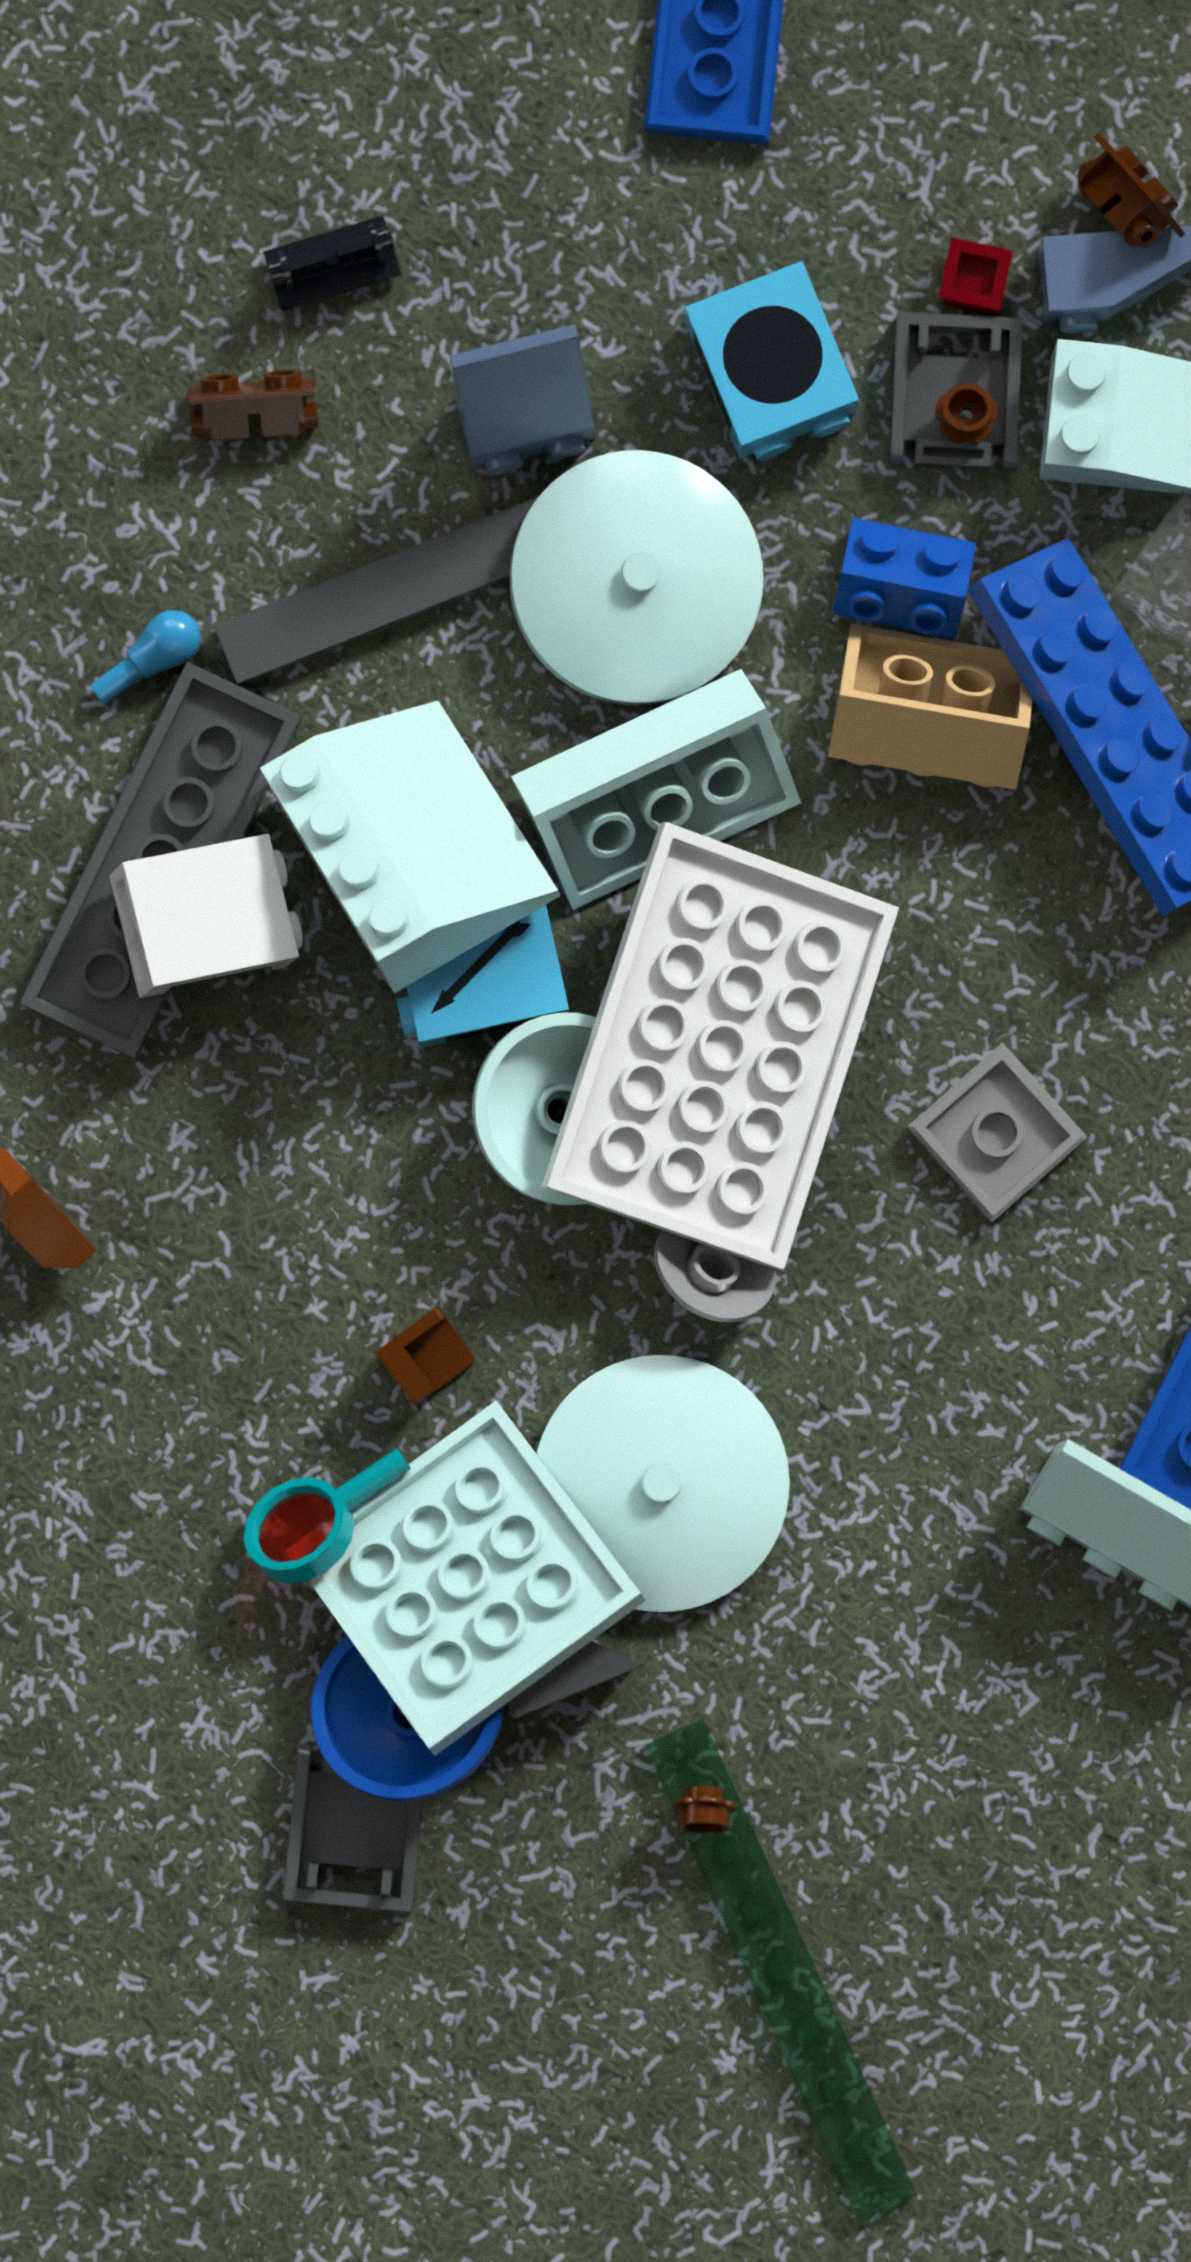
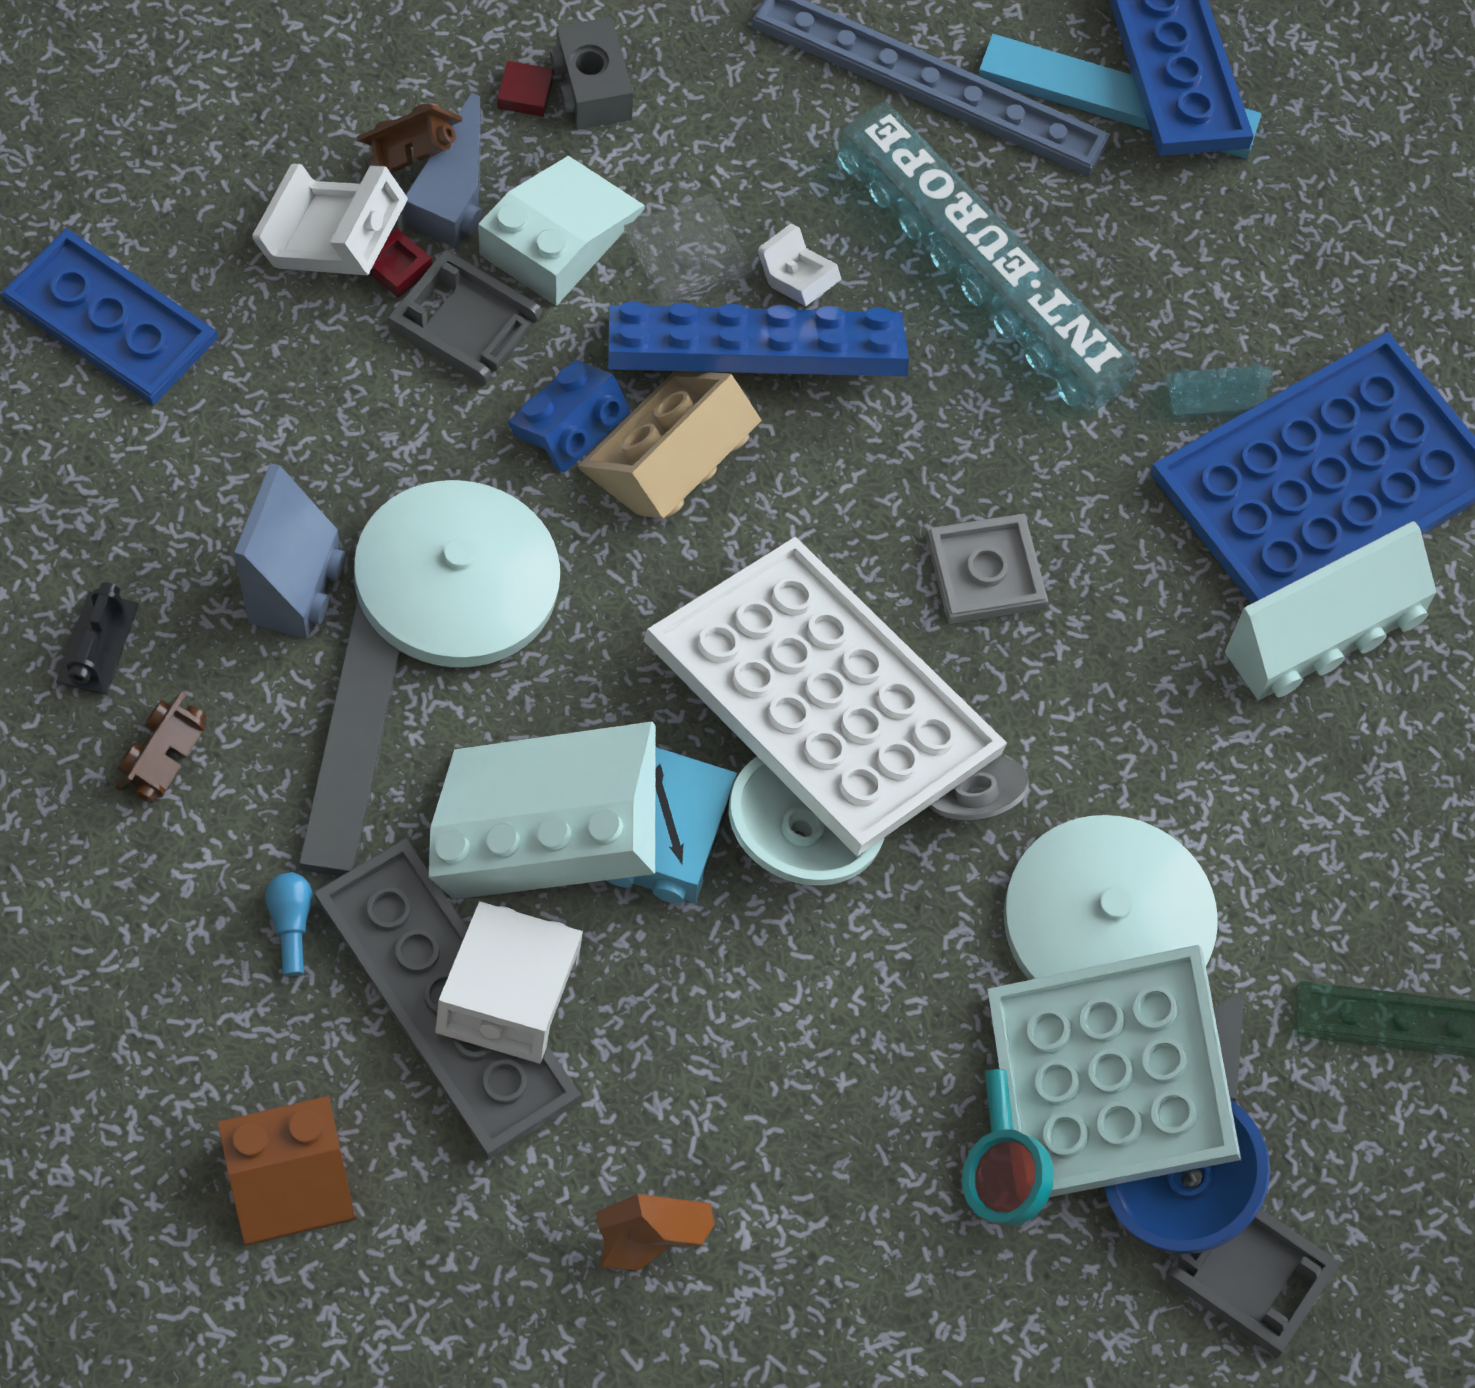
camera: 65 degrees left, 20 degrees down
reddish brown panel [375,1306,475,1406] -> none
light aqua slope [511,669,801,910] -> none
reddish brown plate [672,1785,736,1834] -> none
medium azure brick [684,261,859,461] -> none
reddish brown plate [935,383,998,444] -> none
none -> white panel [252,164,408,275]

